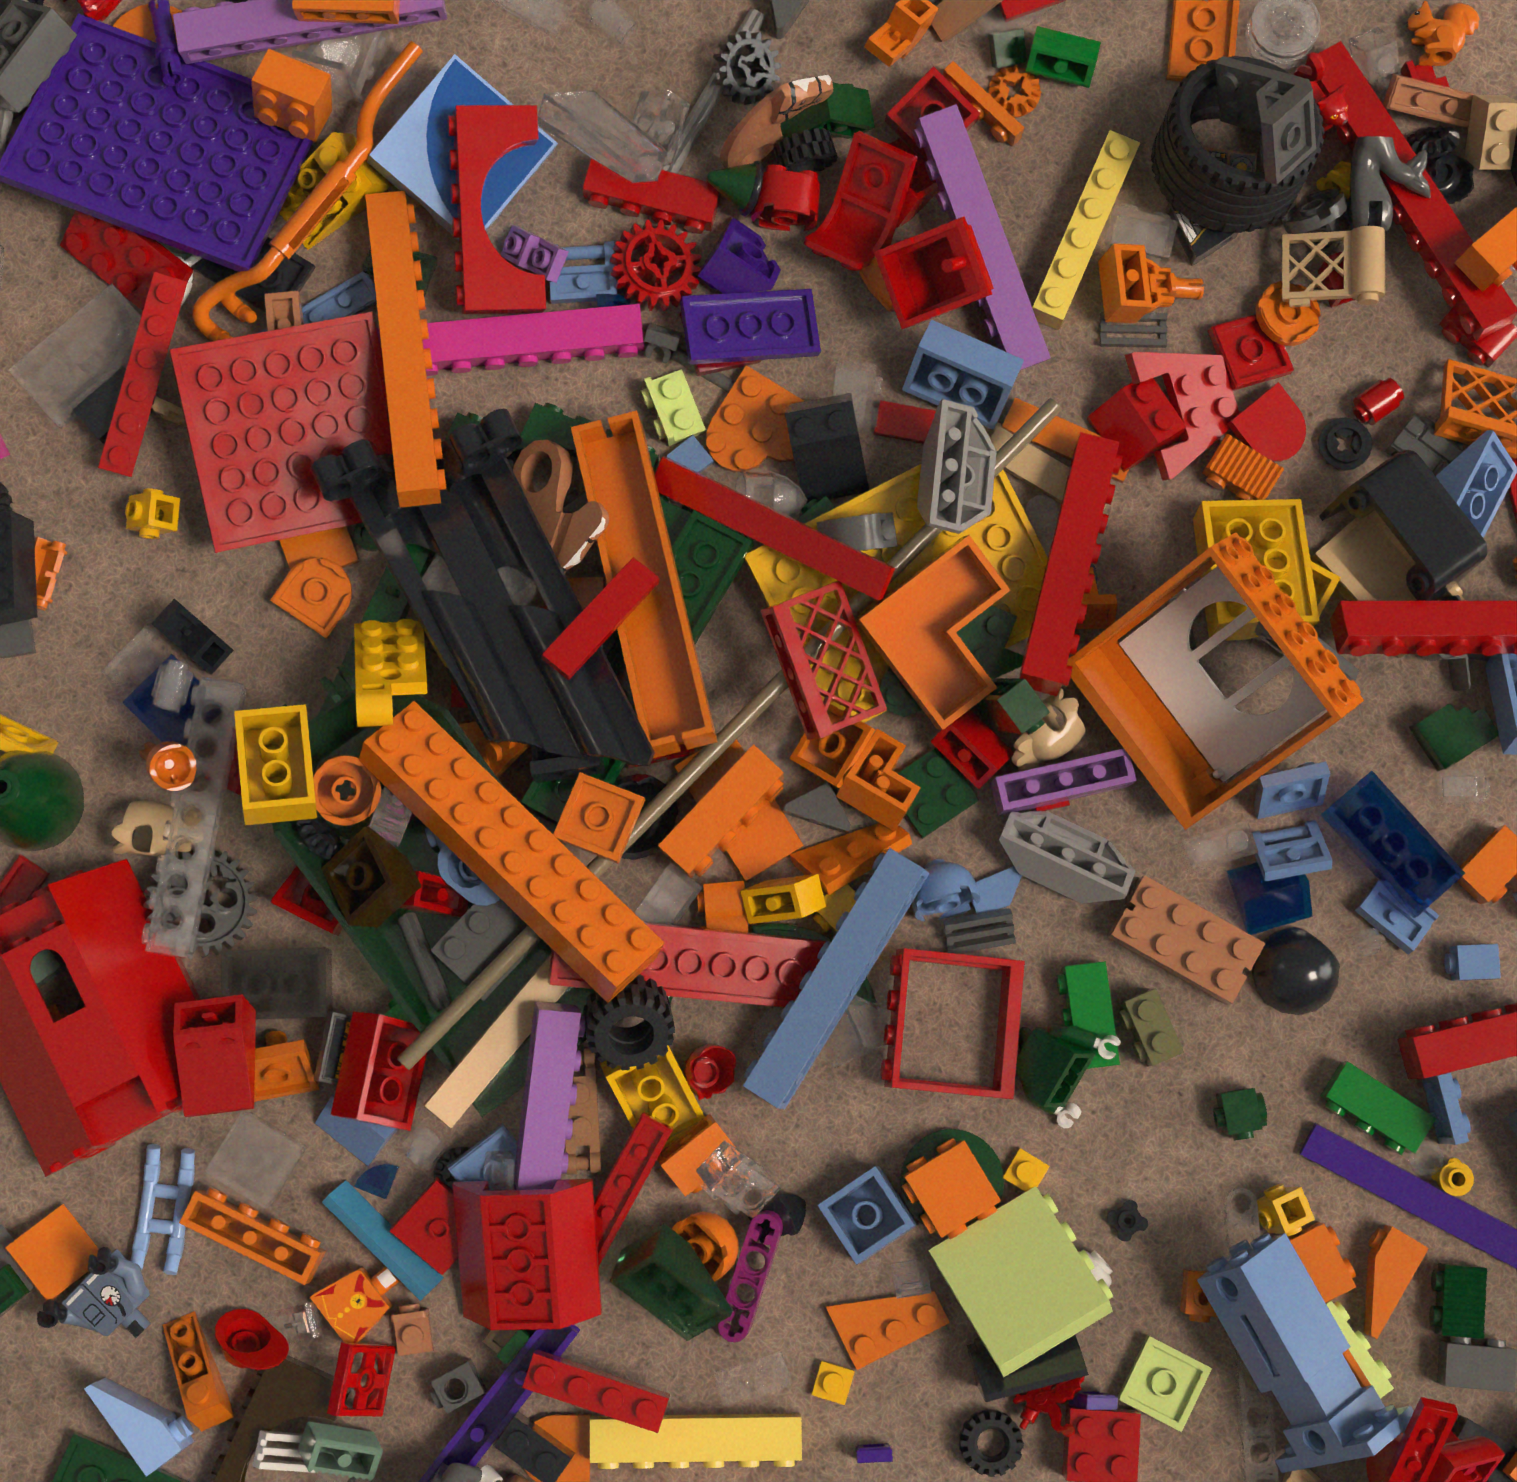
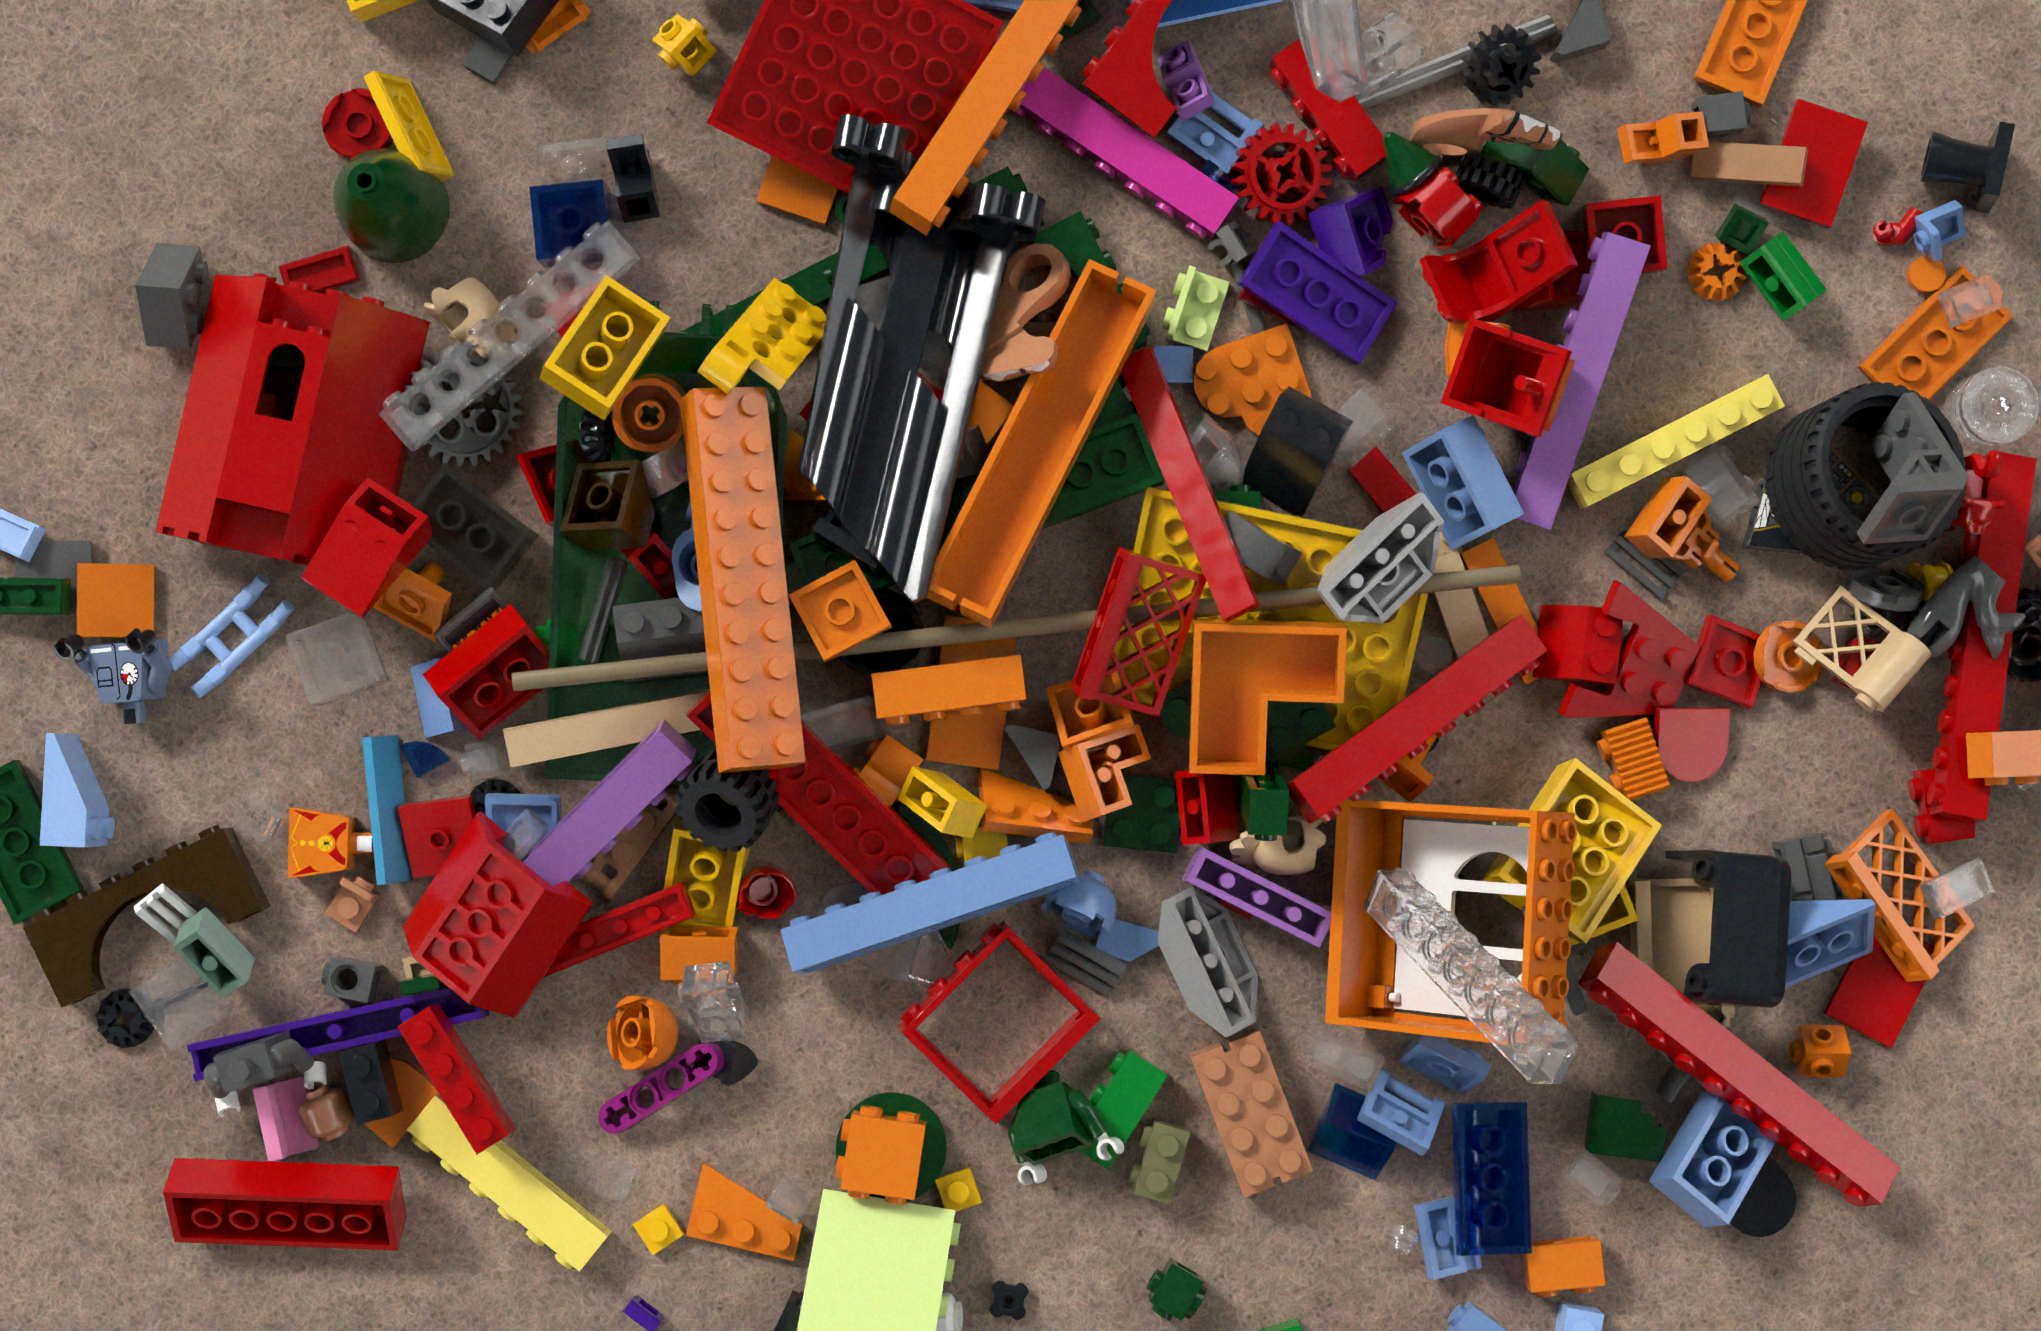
camera: 45 degrees right, 5 degrees up
orange piece [139,741,197,791] -> none
clear brick [151,659,194,713] -> none
orange slope [162,1311,234,1432] -> none
orange brick [179,1187,327,1285] -> none
red piece [215,1309,289,1370] -> none
orange tile [270,558,352,639] -> none
red piece [327,1342,396,1417] -> none
red tile [542,557,660,681] -> none
clear green slope [609,1223,733,1341] -> none
medium blue brick [818,1166,918,1265] -> none
orange plate [943,61,1025,147] -> none
black cylinder [1252,927,1340,1015] -> none
black gear [1318,417,1372,471] -> none
red brick [1352,378,1404,425] -> none
none -> clear brick [1363,868,1579,1084]

